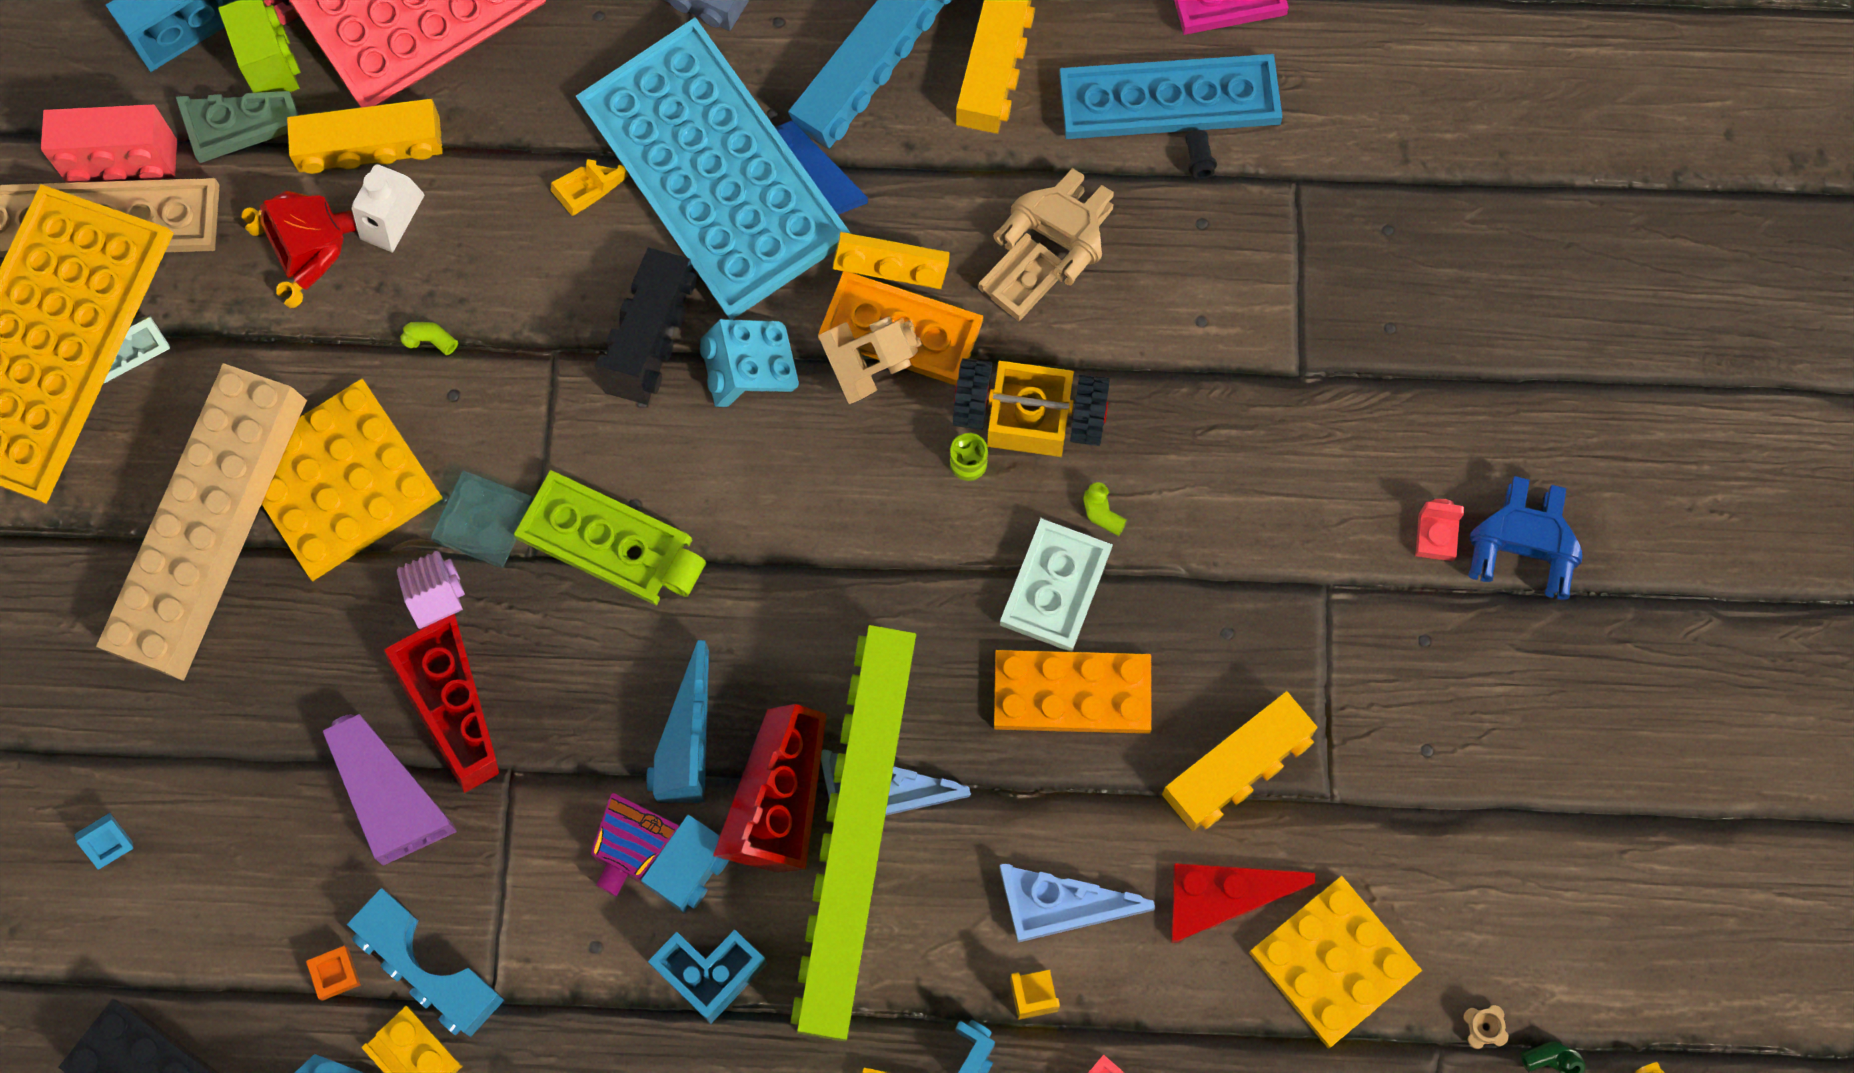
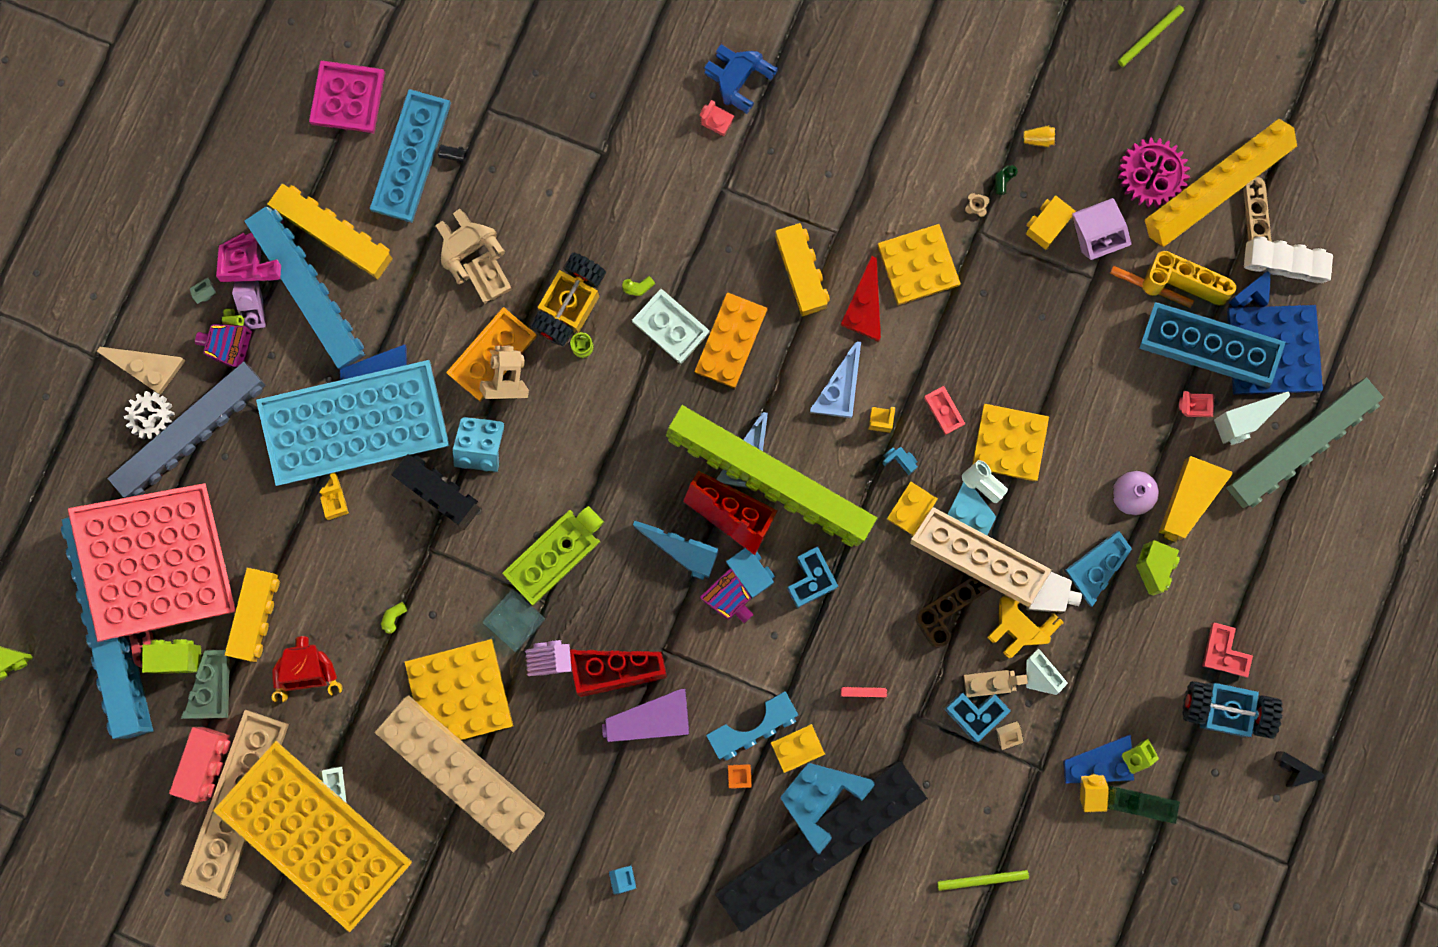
camera: 70 degrees left, 10 degrees up
white torso [352,164,425,253] -> none
yellow plate [833,232,950,289] -> none

